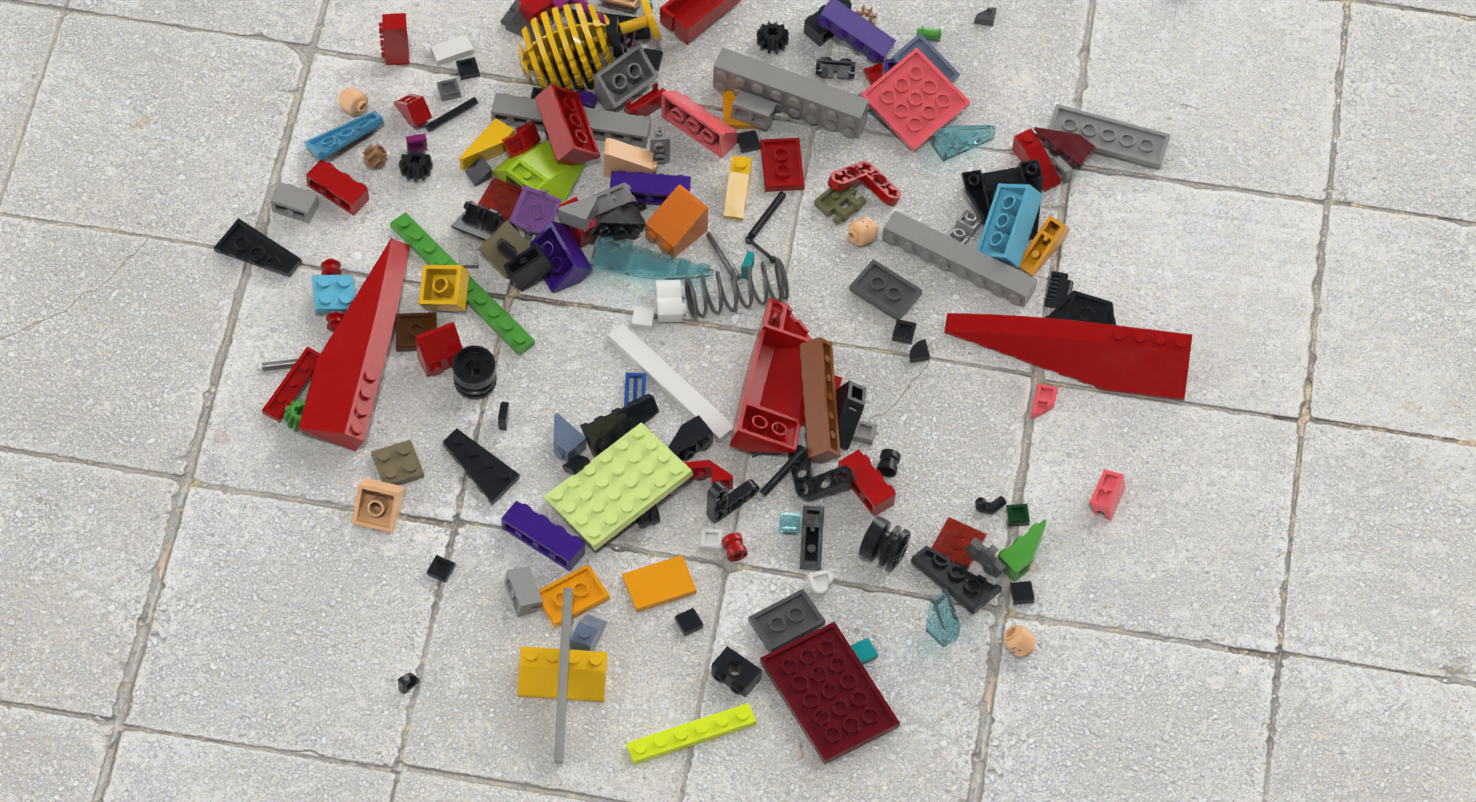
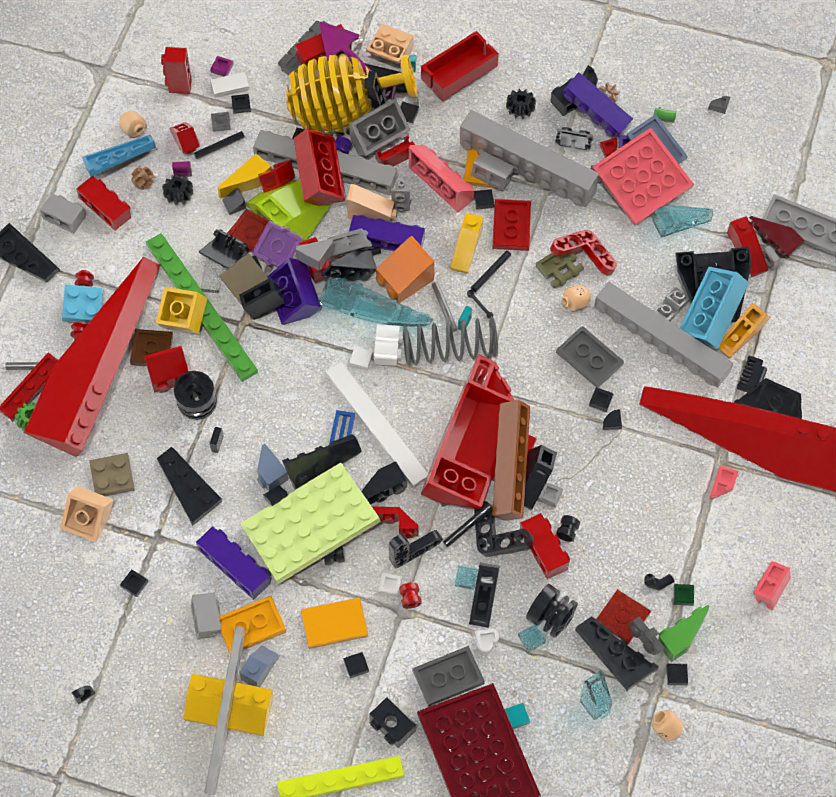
camera: 10 degrees right, 5 degrees up
black tile [496,237,517,259] -> none
none -> magenta tile [210,56,234,77]
none -> clear light blue plate [518,624,546,652]

